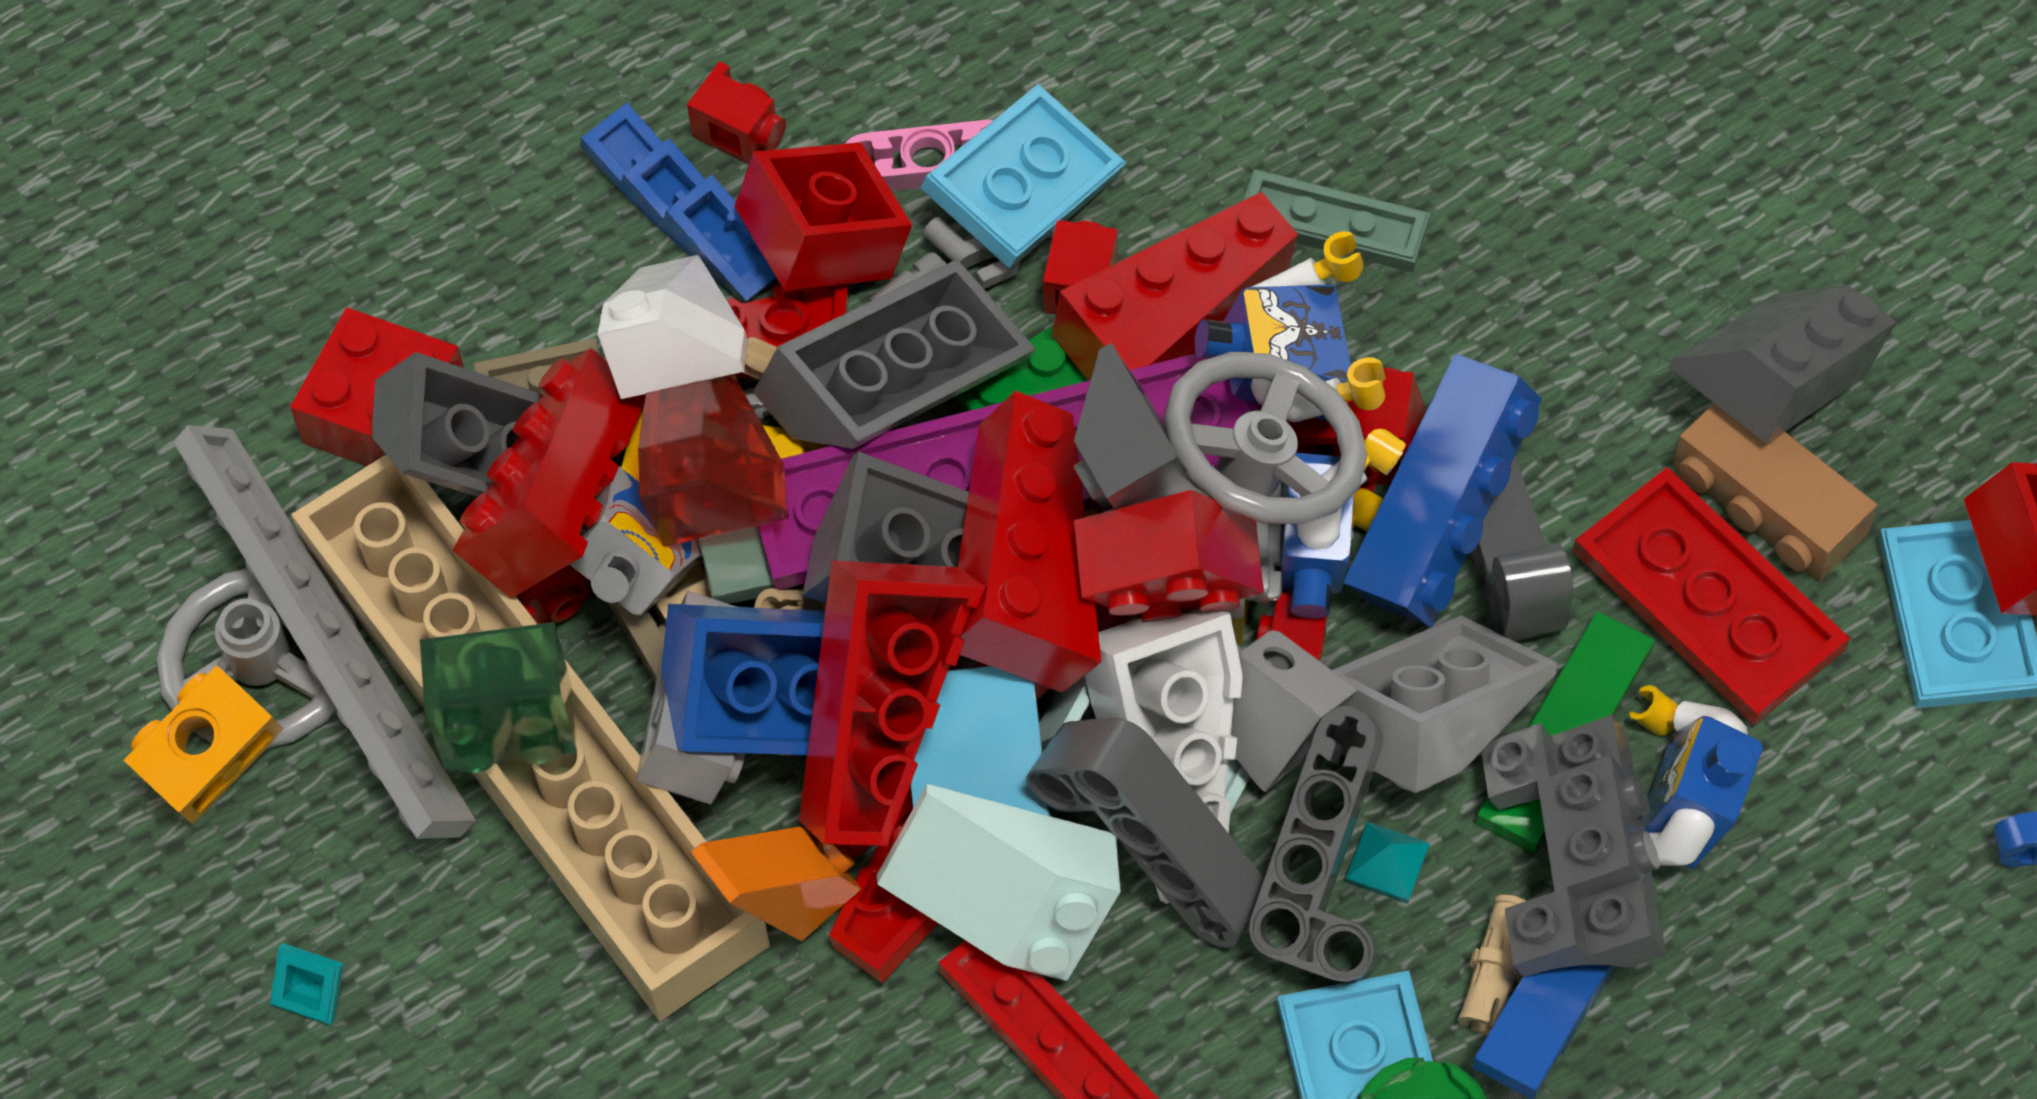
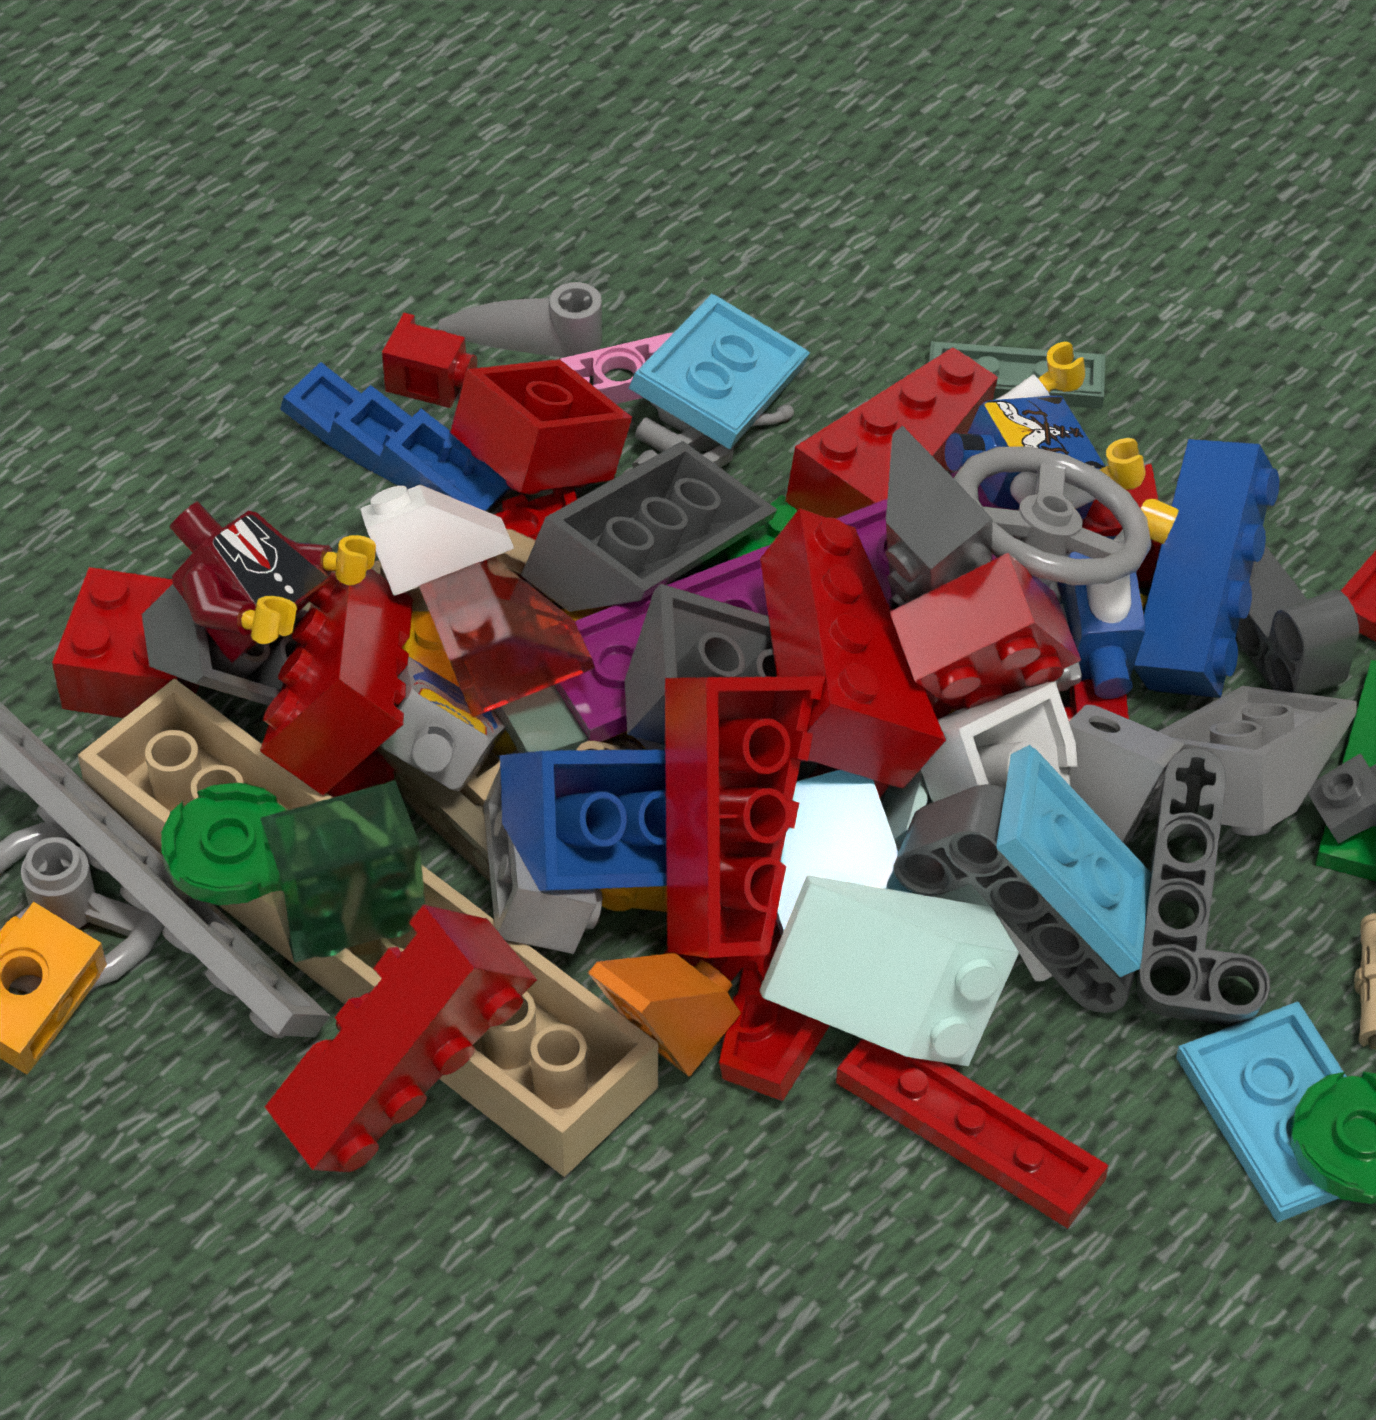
camera: 15 degrees left, 10 degrees down
teal slope [270,943,344,1025] -> none
red brick [1043,220,1118,315] -> none
teal slope [1345,822,1430,904] -> none
none -> green tile [161,783,298,906]
none -> torso [169,501,376,663]
none -> red wedge [264,904,537,1172]
none -> light grey piece [438,282,602,357]
none -> medium azure tile [996,745,1151,977]

